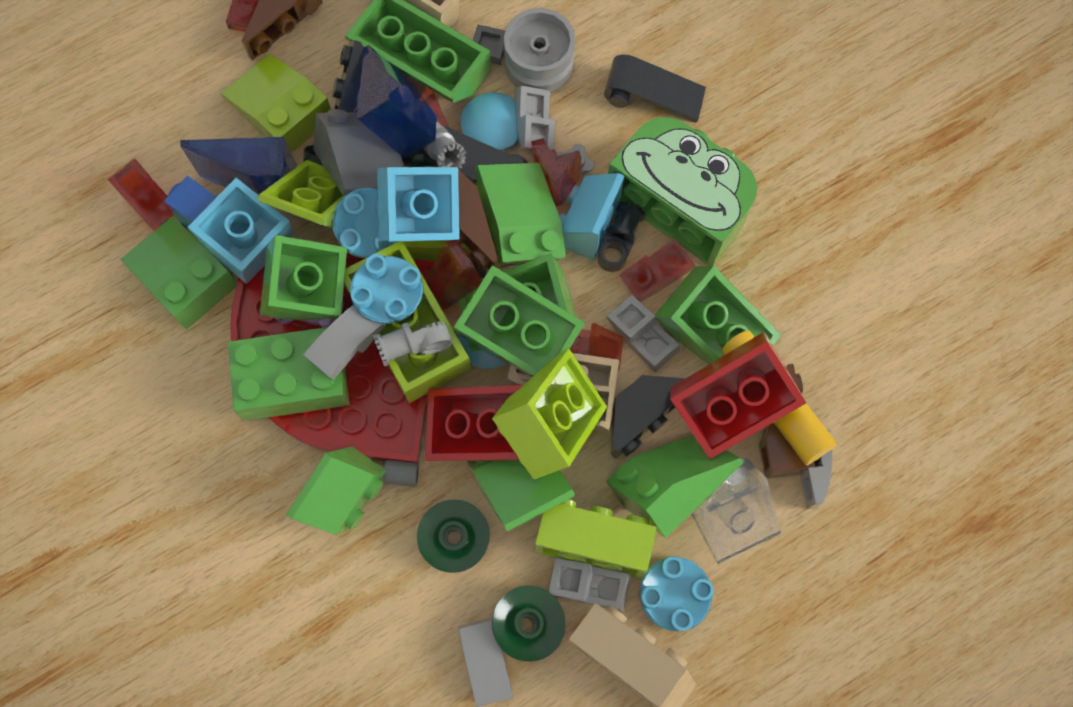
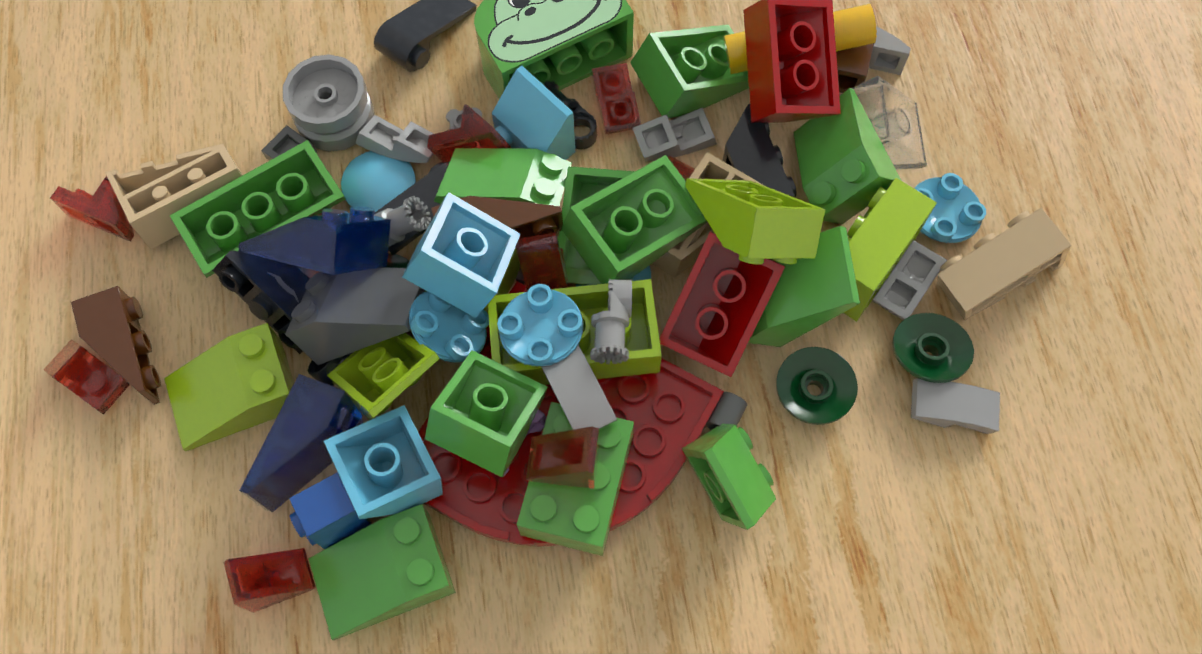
camera: 65 degrees left, 5 degrees down
none -> clear red slope [526,426,599,489]

